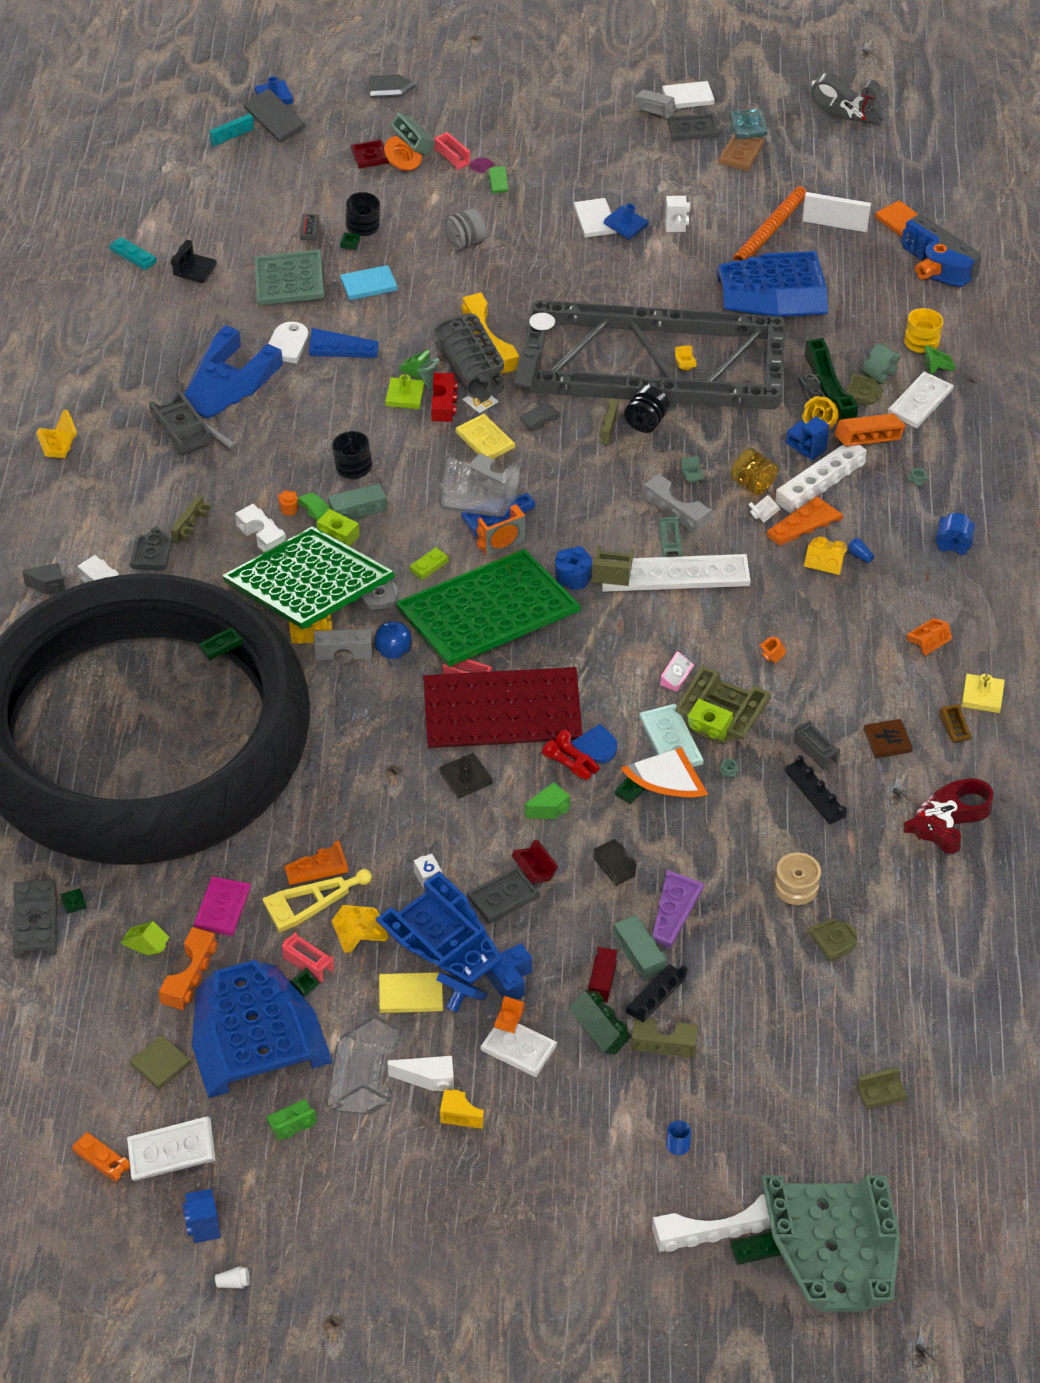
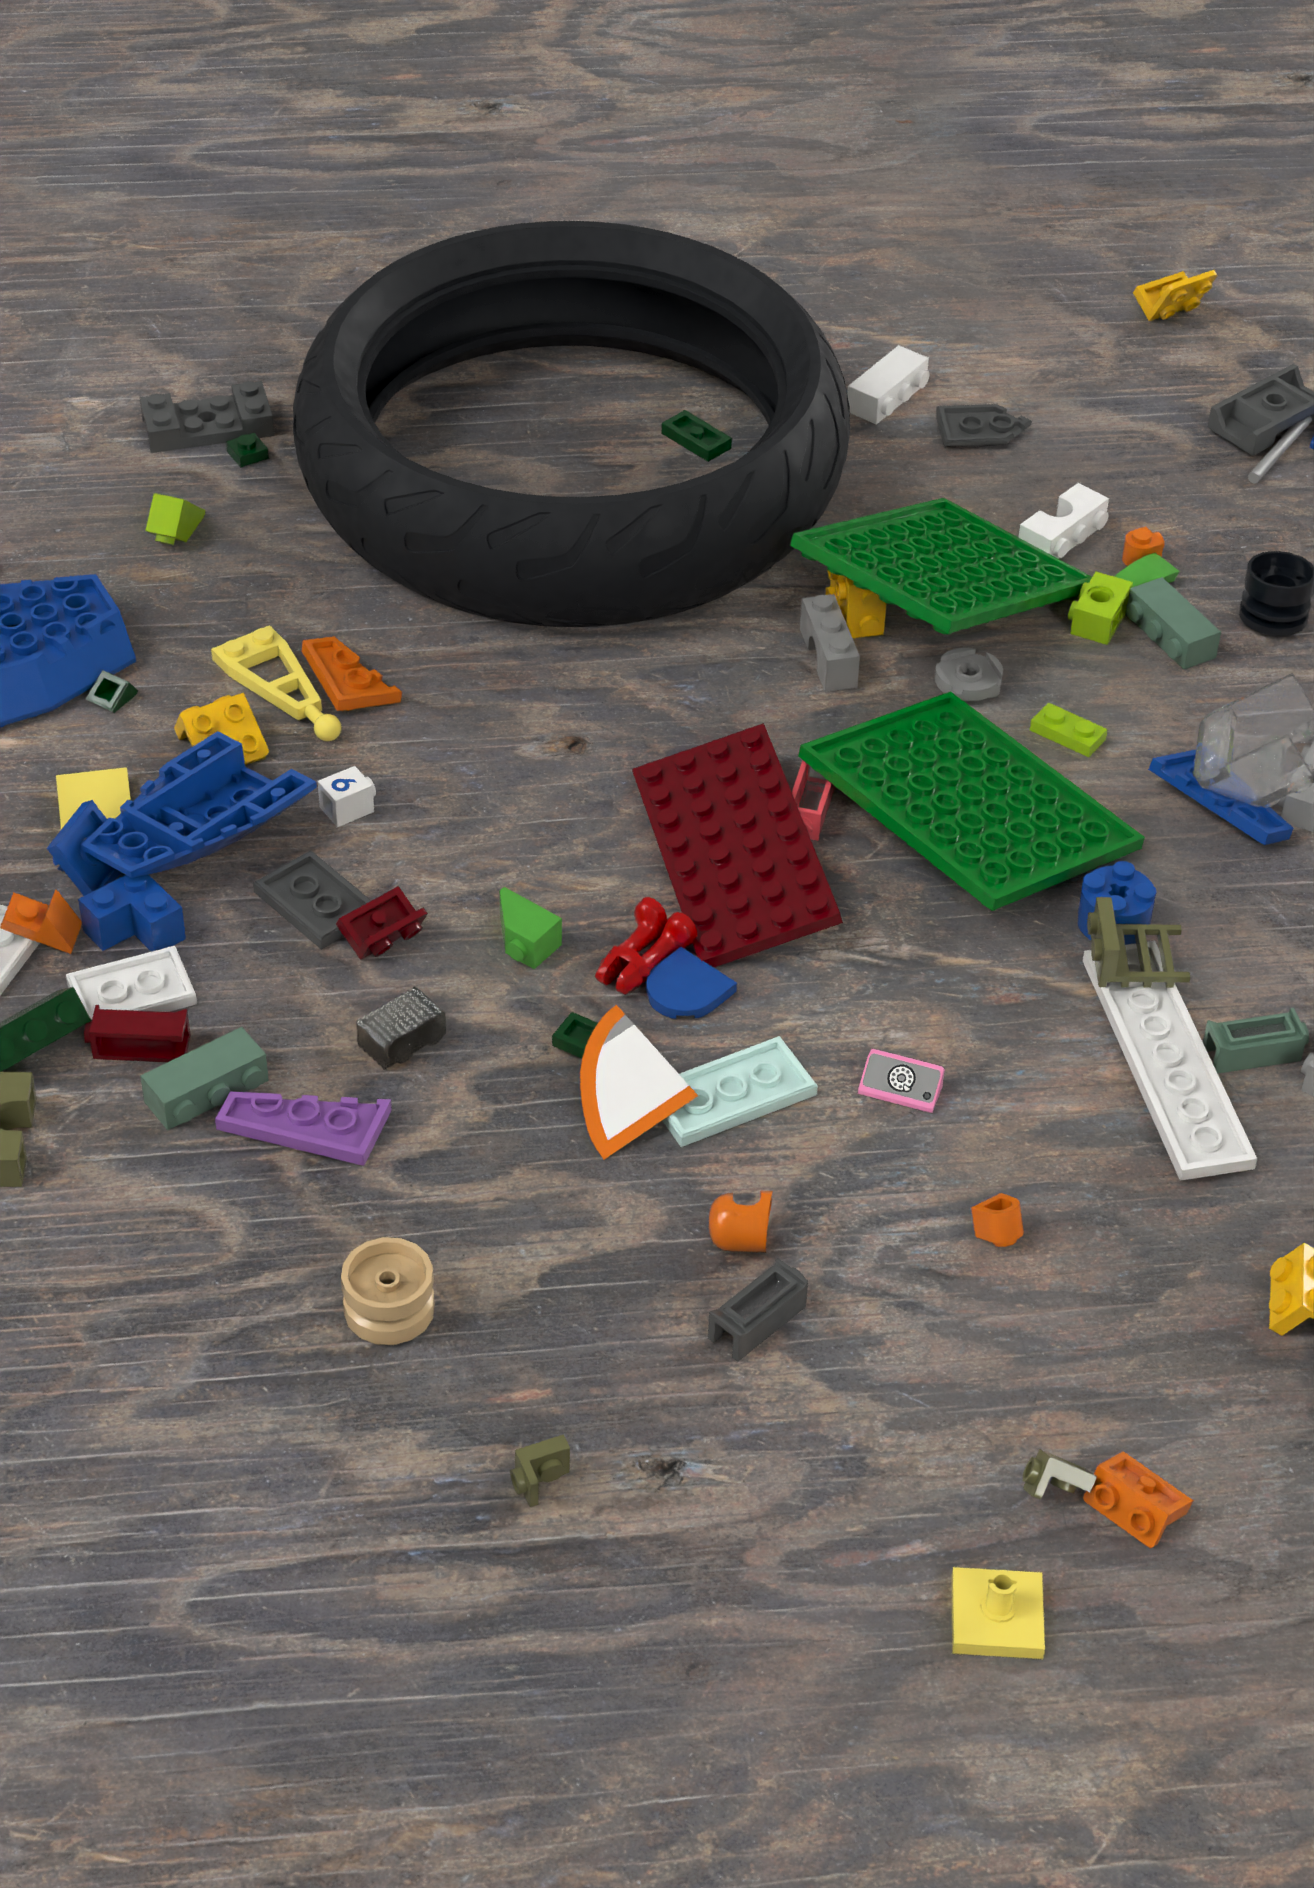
camera: 80 degrees right, 5 degrees down
dark grey slope [22,563,65,595] -> none
orange arch [159,927,218,1011] -> none
olive plate [171,494,211,544] -> none
dark pink tile [193,876,251,936] -> none
coral window [282,932,334,983] -> none
blue cylinder [374,621,412,659] -> none
clear smoke tile [439,752,493,799] -> none
orange panel [476,504,525,556] -> none
black hinge [626,964,688,1023] -> none
olive slope [675,665,771,745] -> none
lime brick [687,698,734,740] -> none
sand green plate [720,759,739,777] -> none
black hinge [785,755,847,825] -> none
olive tile [808,919,857,962] -> none
reddish brown tile [863,719,913,758] -> none
dark red animal [903,778,993,854] -> none
pearl gold slope [938,704,972,743] -> none
none -> white tile [66,946,197,1028]
none -> olive bracket [510,1434,570,1507]
none -> orange helmet [709,1190,773,1253]
none -> bracket [1022,1449,1097,1499]

